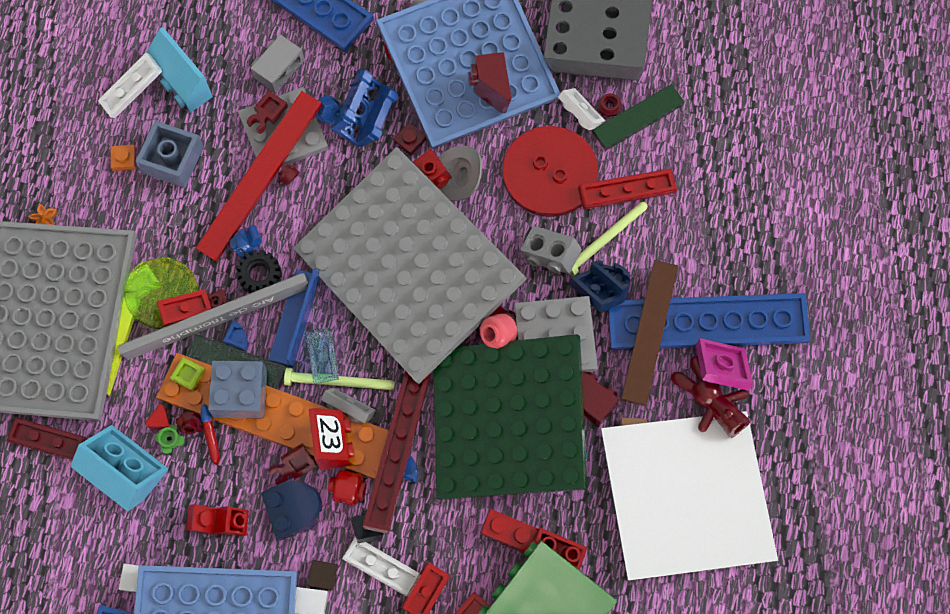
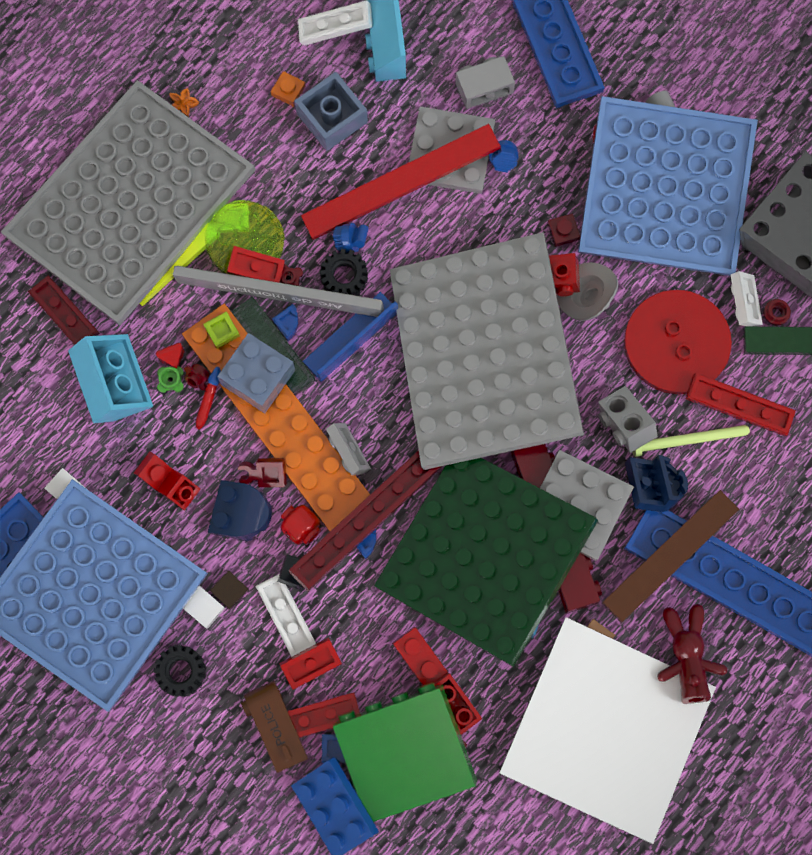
camera: 30 degrees right, 5 degrees up
dark red plate [247,90,288,134] -> none
dark red plate [278,163,300,186] -> none
yellowish green bar [284,368,395,390] -> none
clear light blue slope [303,327,339,384] -> none
slope [309,408,355,470] -> none
blue piece [331,68,399,147] -> none
dark red slope [468,52,512,113] -> none
coral head [480,314,517,349] -> none
dark pink plate [696,338,753,391] -> none

